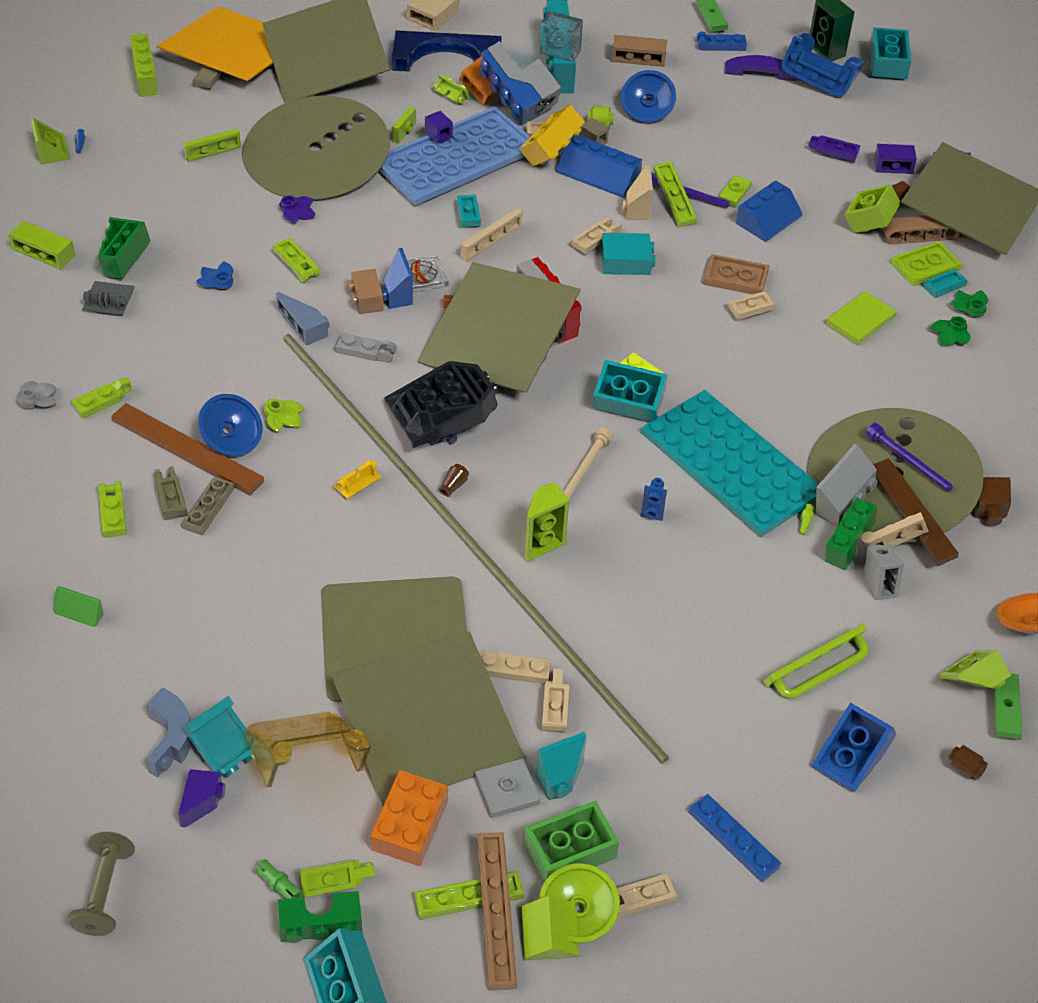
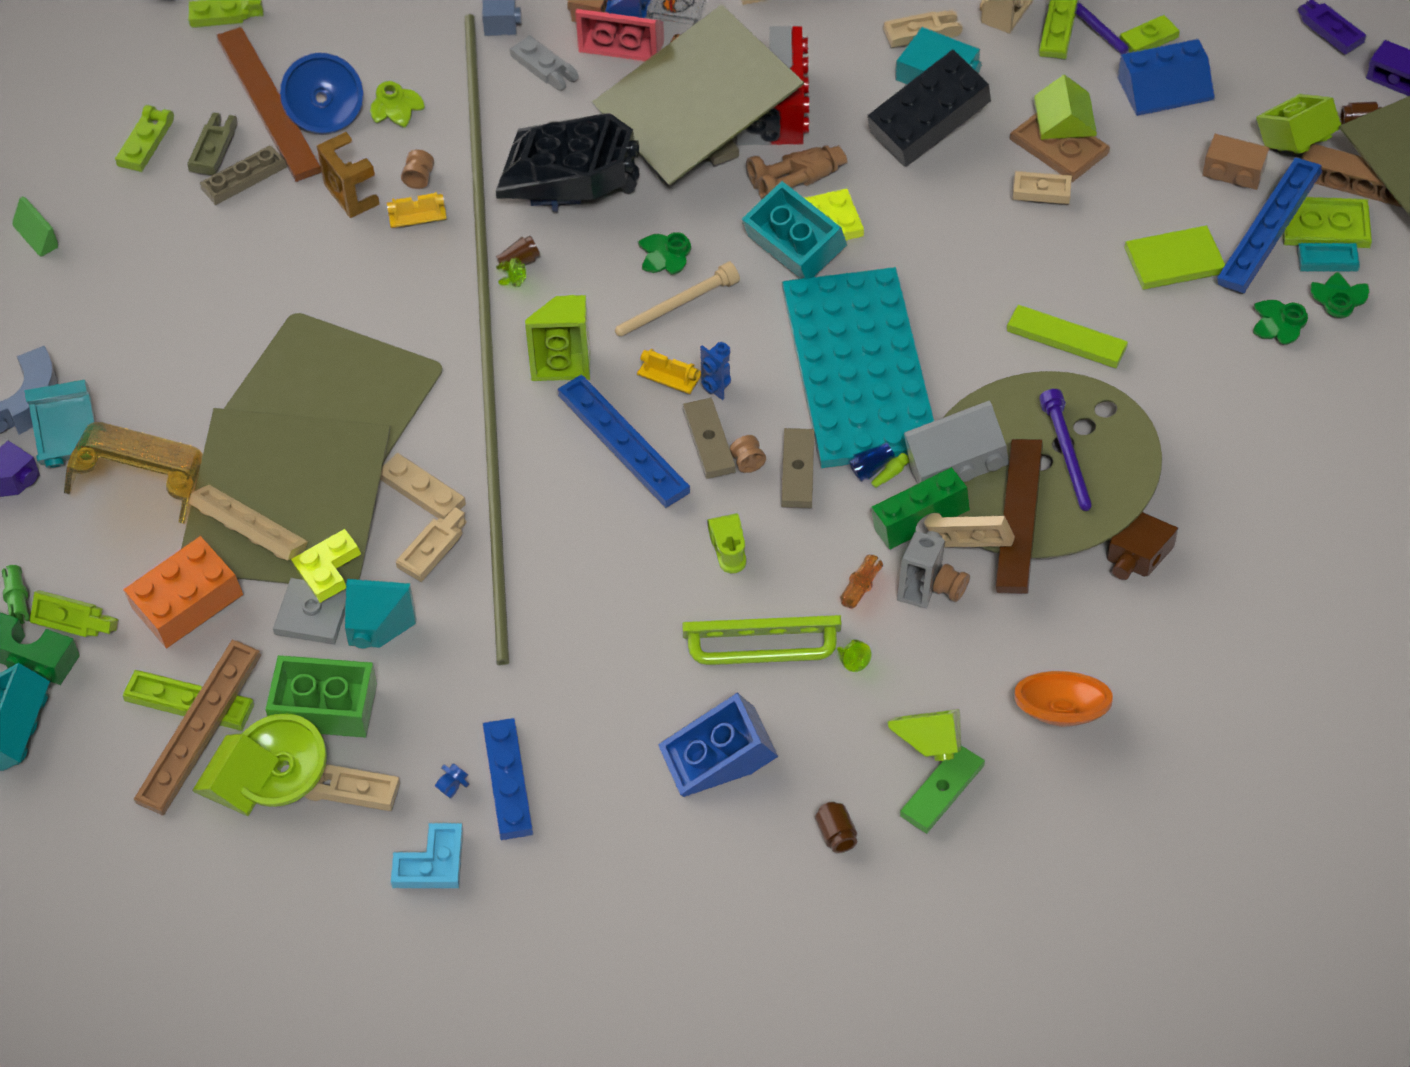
camera: 35 degrees right, 5 degrees up
none -> tan plate [188,485,308,561]
none -> neon yellow plate [291,529,361,603]
none -> pearl gold panel [316,132,380,219]
none -> medium azure plate [391,823,463,888]
none -> medium nougat wheel [401,149,435,189]
none -> blue plate [435,763,469,799]
none -> clear neon green plate [496,258,526,287]
none -> blue plate [558,374,690,508]
none -> coral slope [575,9,664,61]
none -> yellow hinge [637,349,701,394]
none -> green plate [638,232,691,275]
none -> dark tan tile [683,397,736,479]
none -> lime piece [707,513,747,574]
none -> medium nougat wheel [730,435,766,473]
none -> medium nougat piece [746,145,848,199]
none -> dark tan tile [782,428,814,508]
none -> clear neon green plate [837,639,872,672]
none -> clear orange axle [840,554,883,609]
none -> clear blue cone [848,442,895,482]
none -> black brick [867,49,991,168]
none -> medium nougat wheel [933,563,970,602]
none -> lime tile [1007,304,1128,369]
none -> lime slope [1034,74,1097,139]
none -> medium nougat brick [1202,134,1270,190]
none -> blue plate [1217,157,1322,293]

